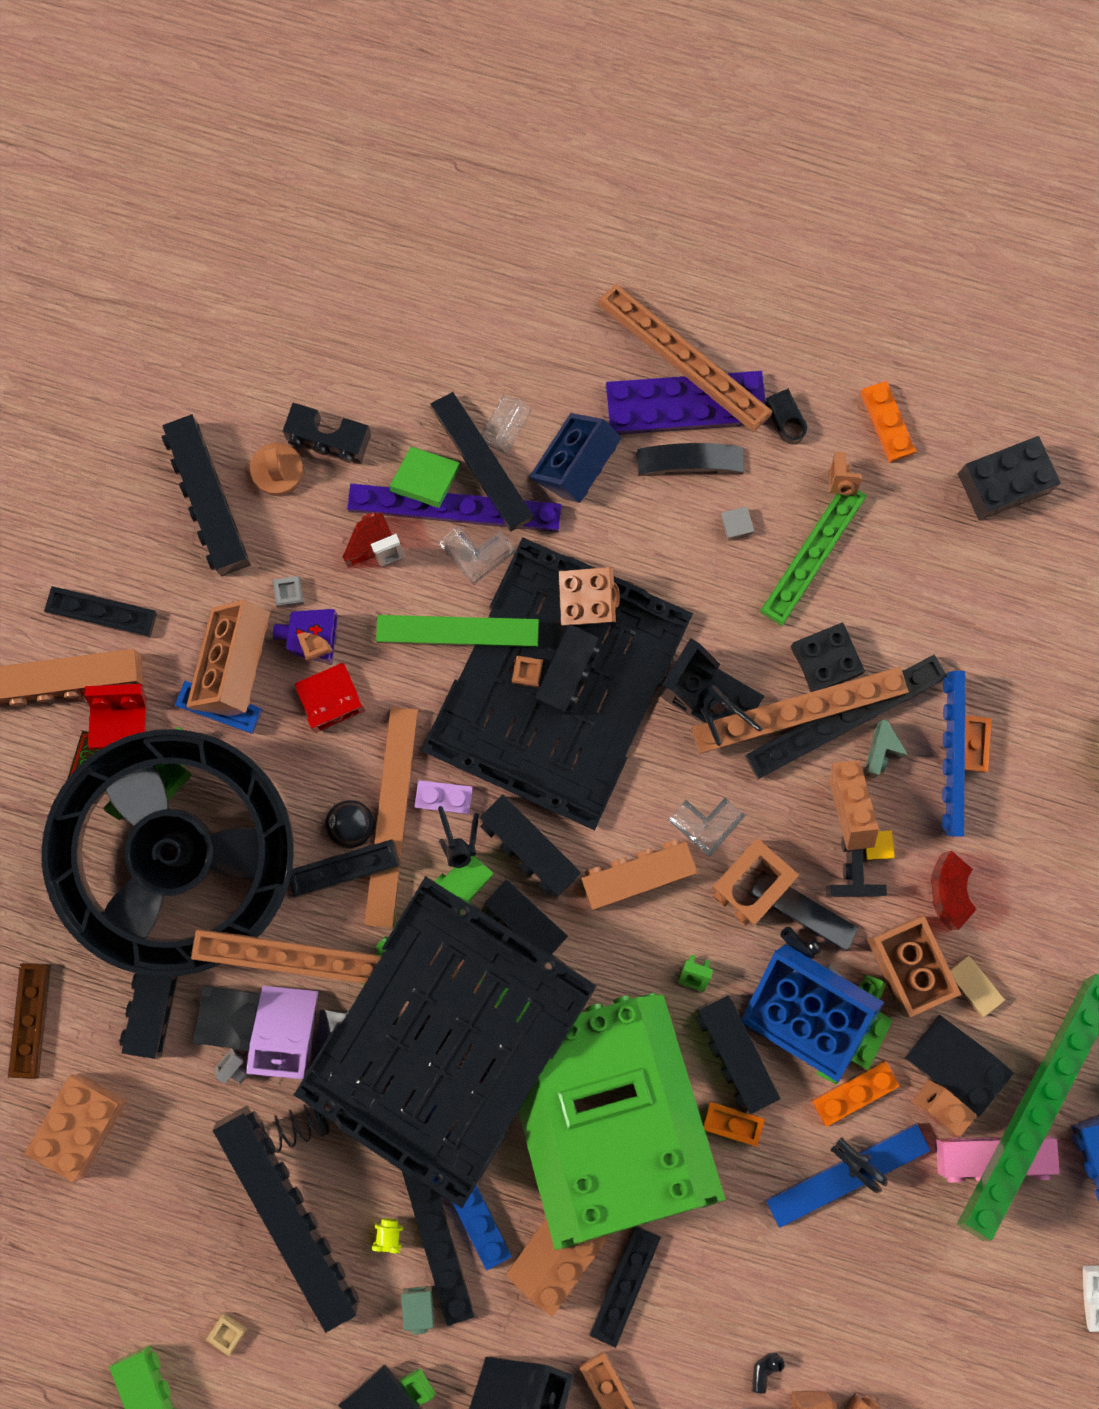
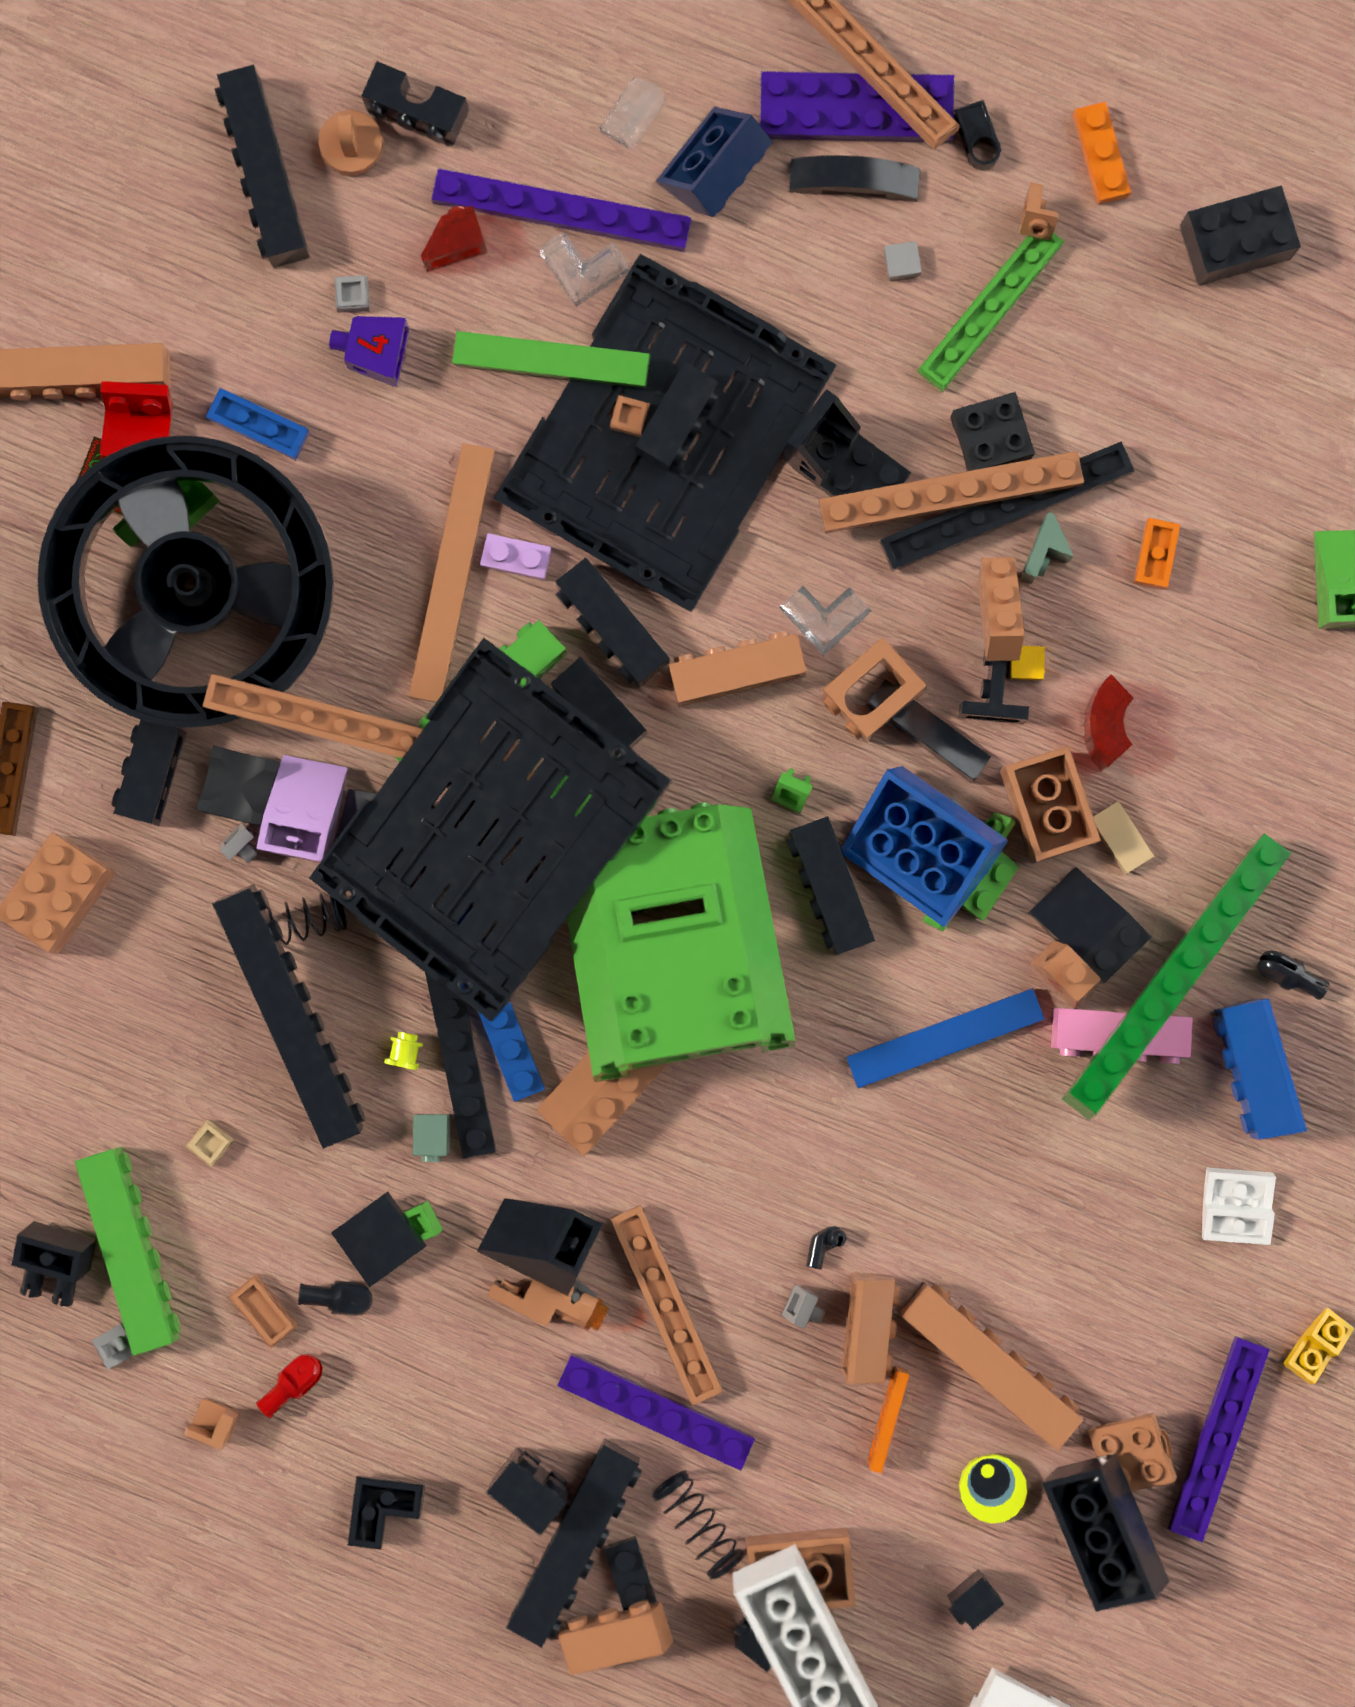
camera: 10 degrees right, 5 degrees up
black tile [44,586,157,638] -> none
nougat slope [186,599,270,716] -> none
black tile [290,839,401,898] -> none
red bracket [295,663,365,733] -> none
nougat tile [297,633,333,661] -> none
black helmet [325,800,374,848] -> none
white tile [371,534,404,567] -> none
bright green tile [390,447,460,508] -> none
black tile [430,392,534,532] -> none
black plant [438,806,479,868] -> none
nougat plate [559,567,620,626] -> none
black tile [589,1226,661,1348] -> none
black plant [699,685,762,746] -> none
orange plate [703,1101,765,1147] -> none
black arm [780,927,821,959] -> none
orange plate [811,1060,900,1127] -> none
black arm [830,1137,888,1193] -> none
blue plate [942,671,965,837] -> none

